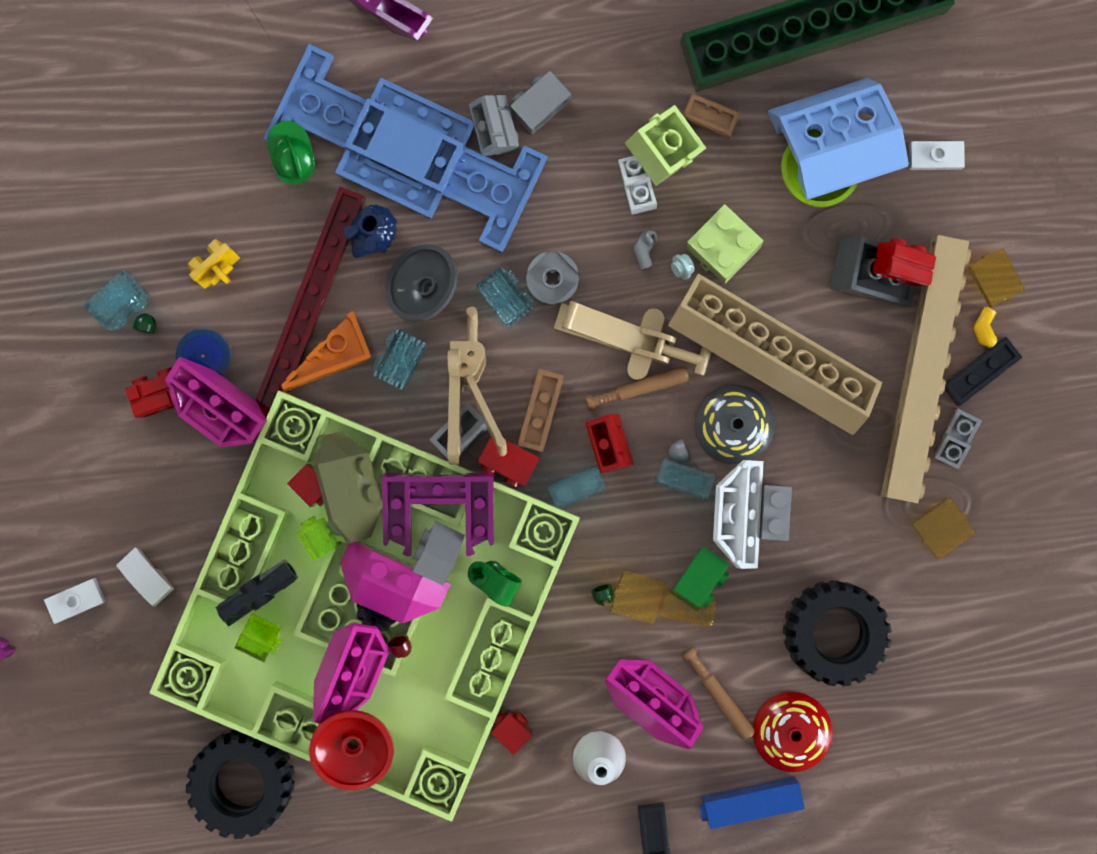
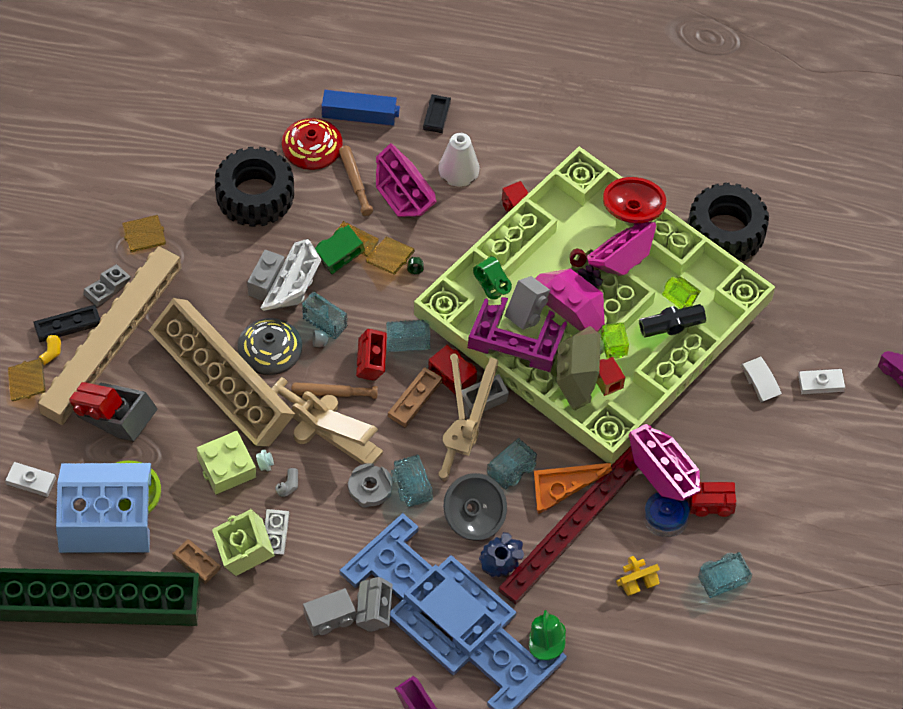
camera: 165 degrees left, 30 degrees down
dark green hinge [132,313,156,334] -> none

